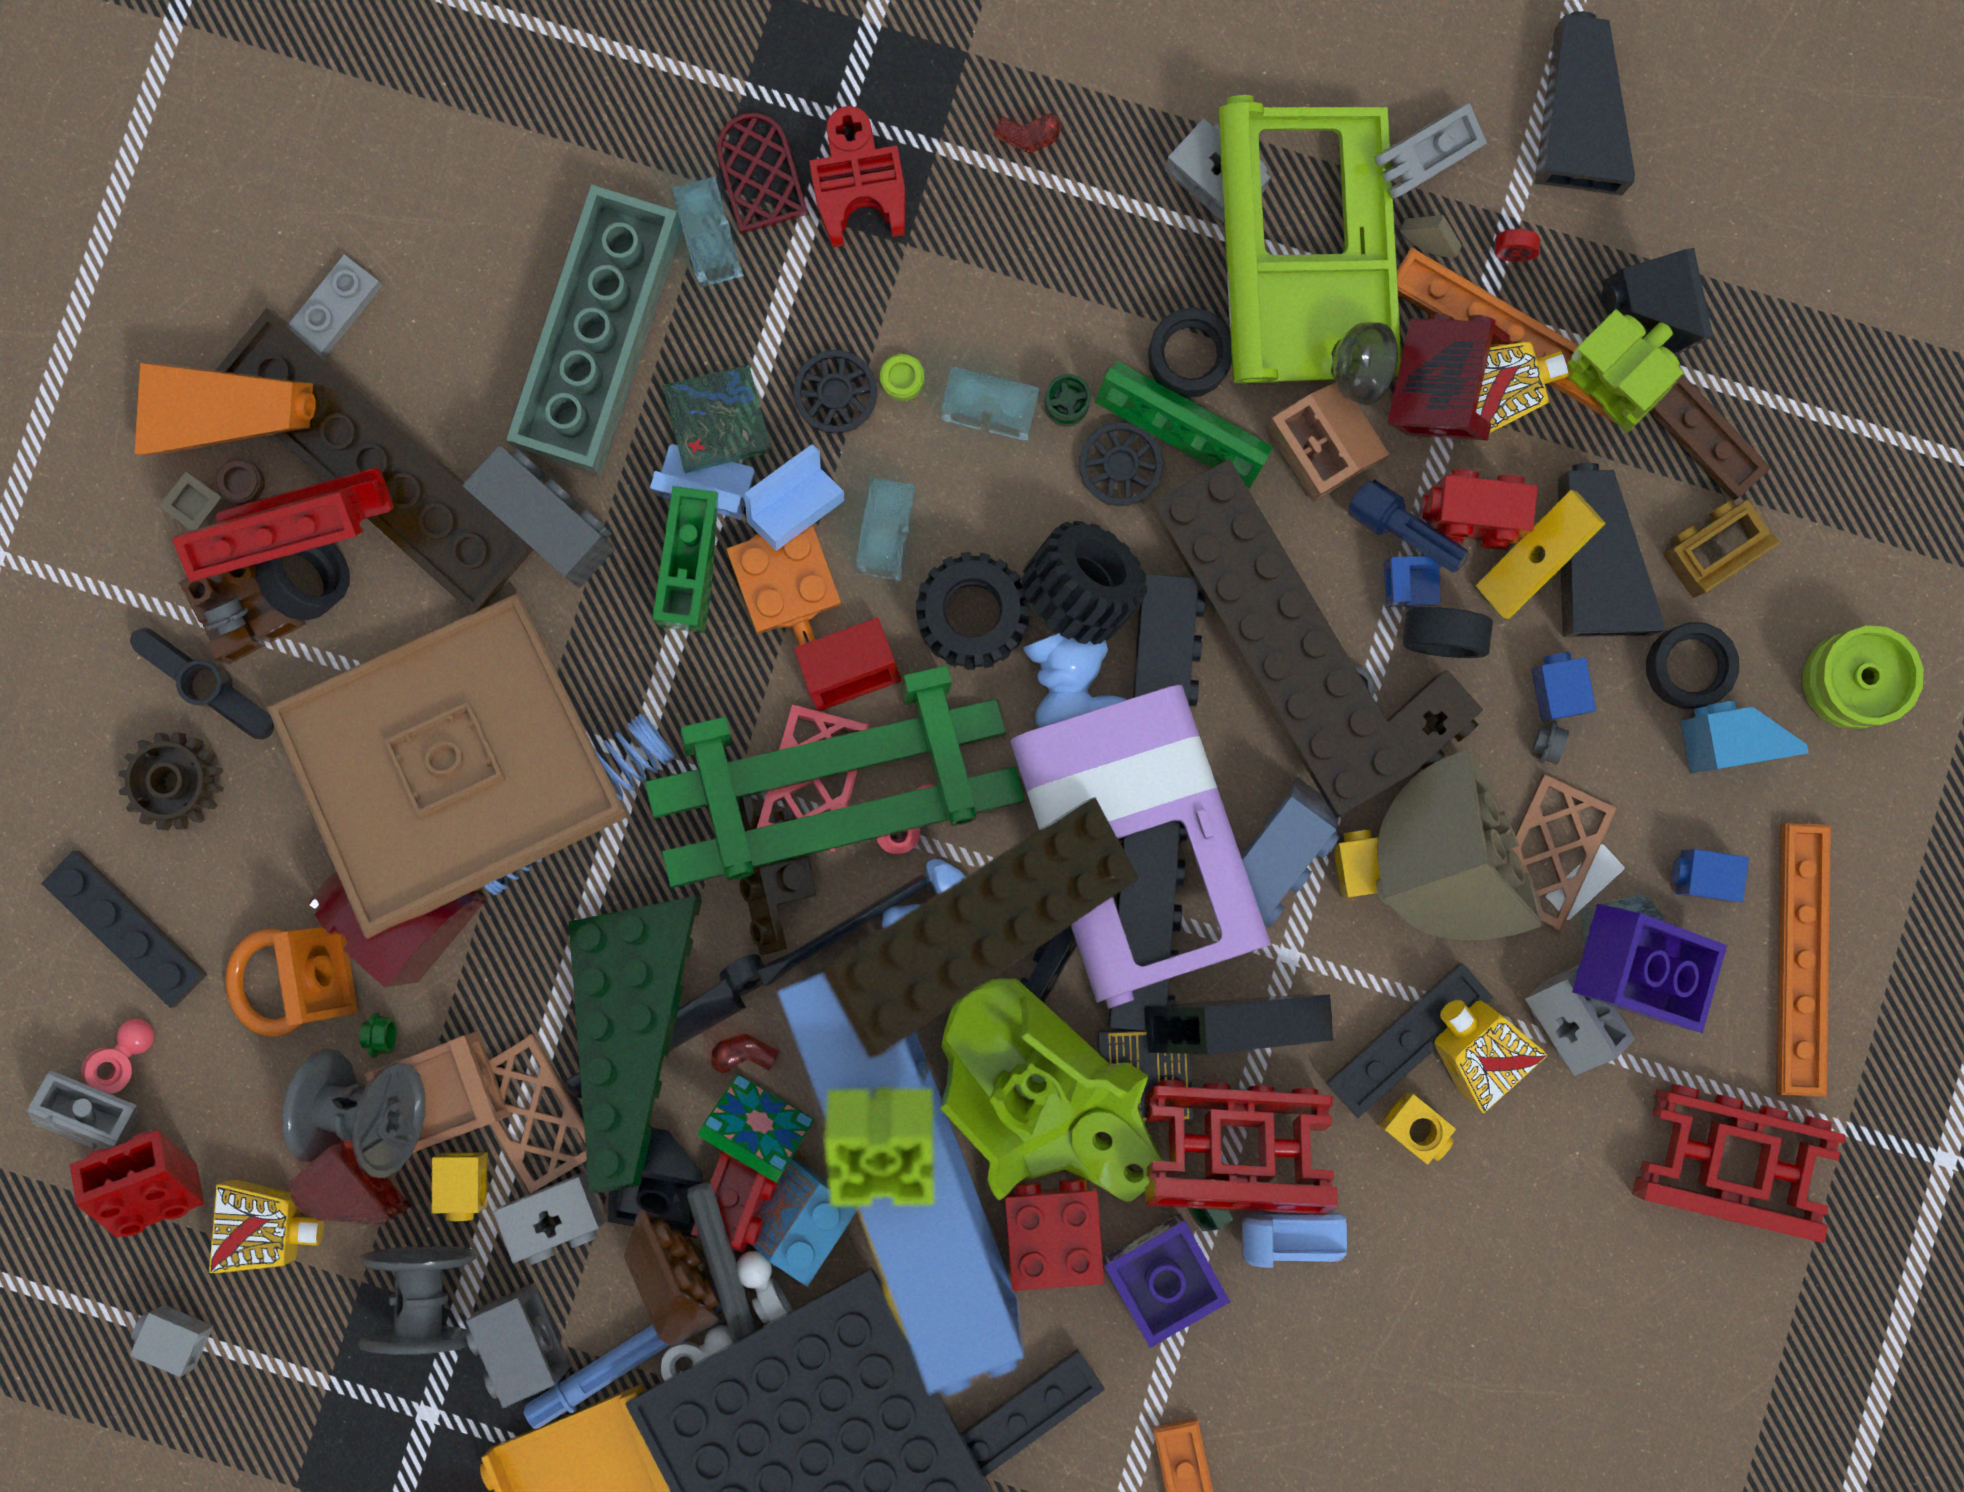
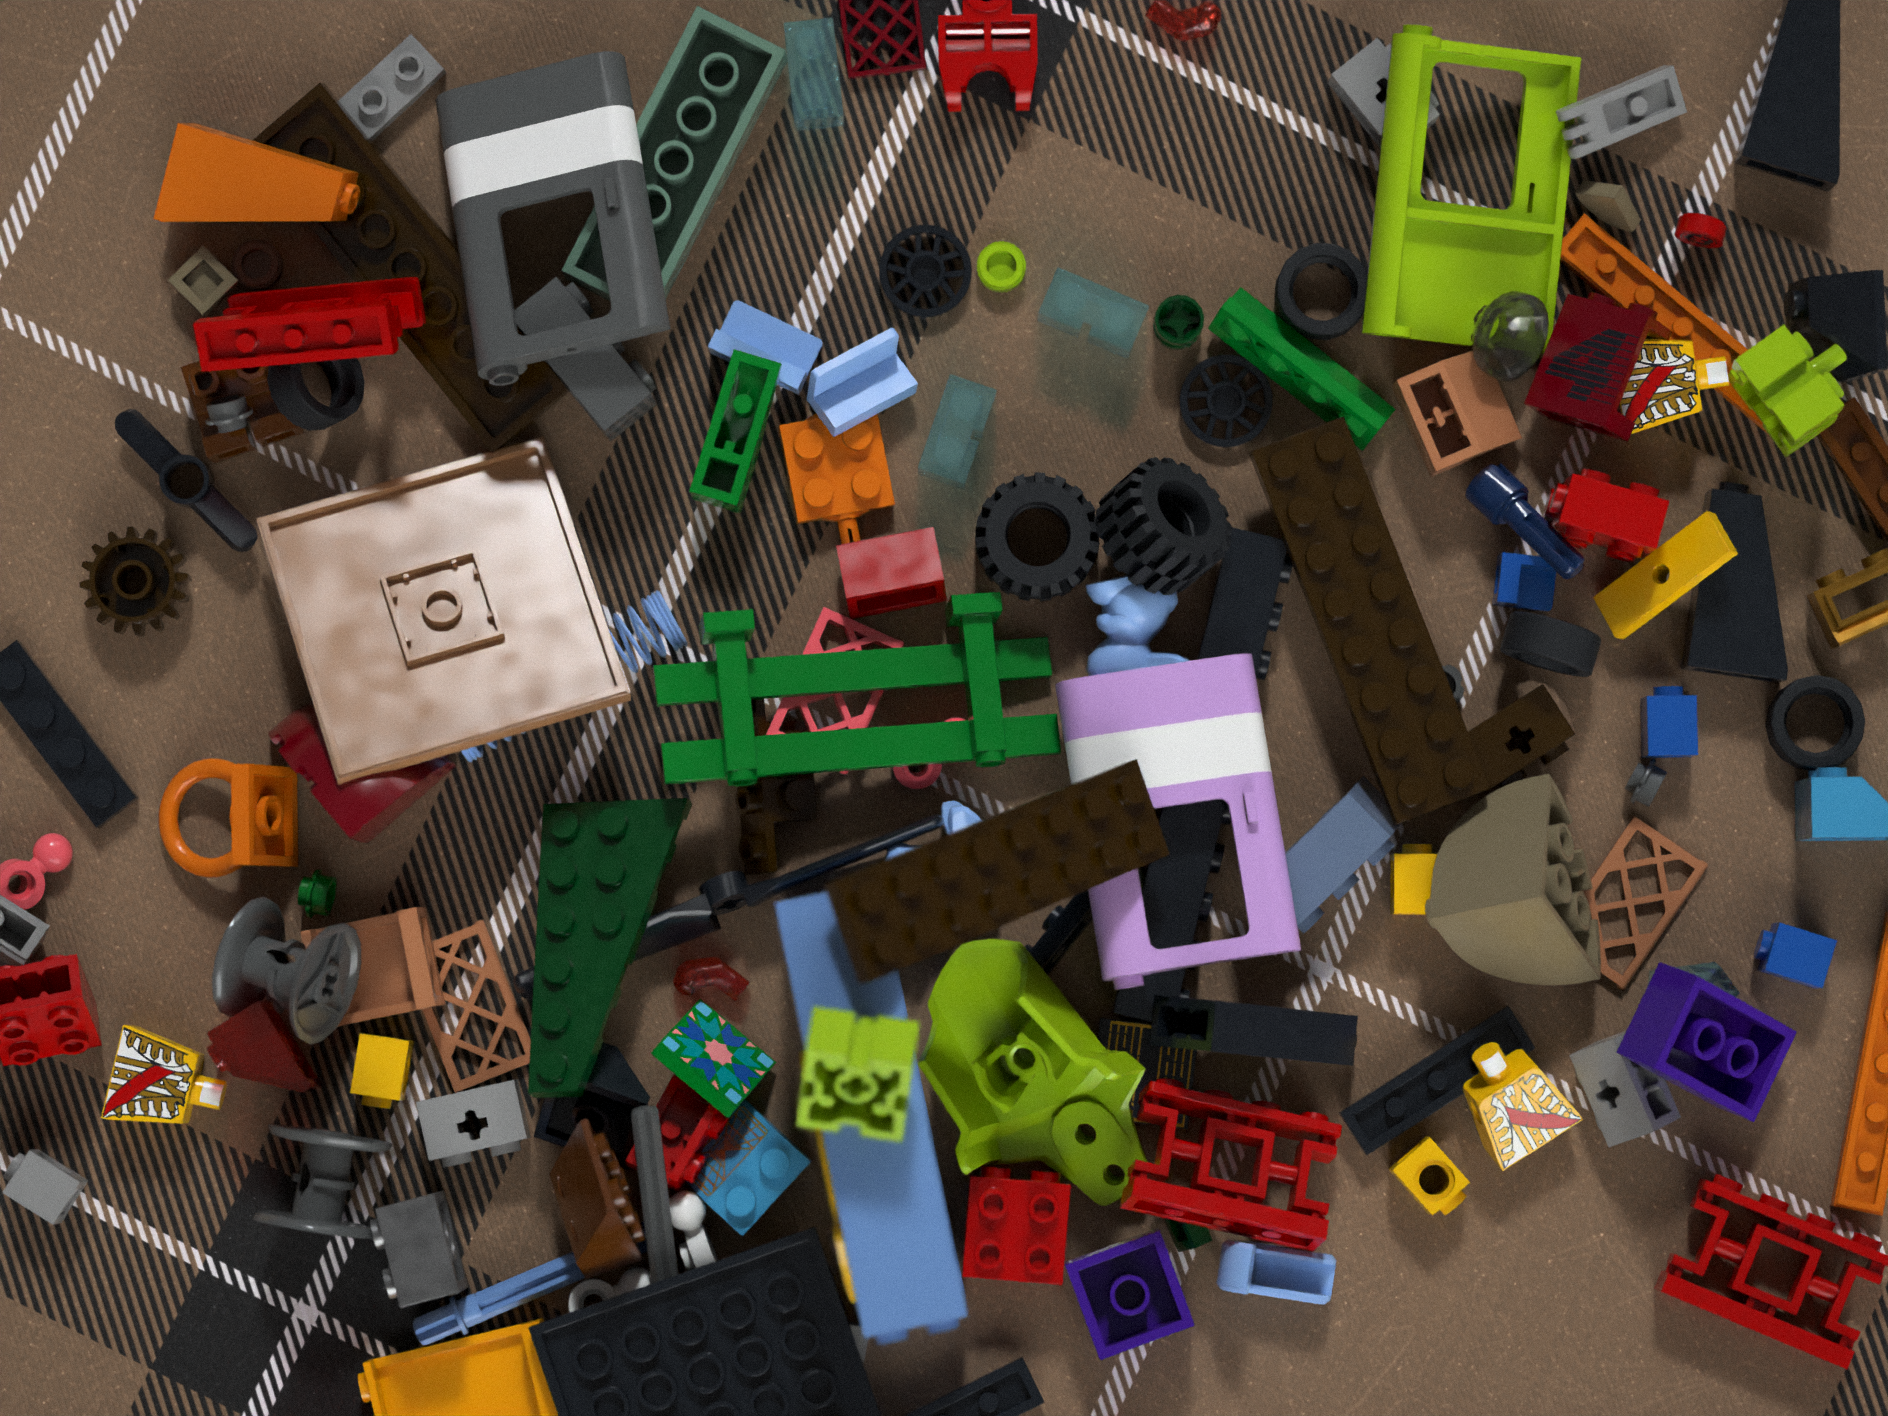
camera: 10 degrees right, 0 degrees up
tile [662,364,772,473] -> none
white sticker [1546,844,1625,920] -> none
none -> dark grey piece [435,51,671,386]

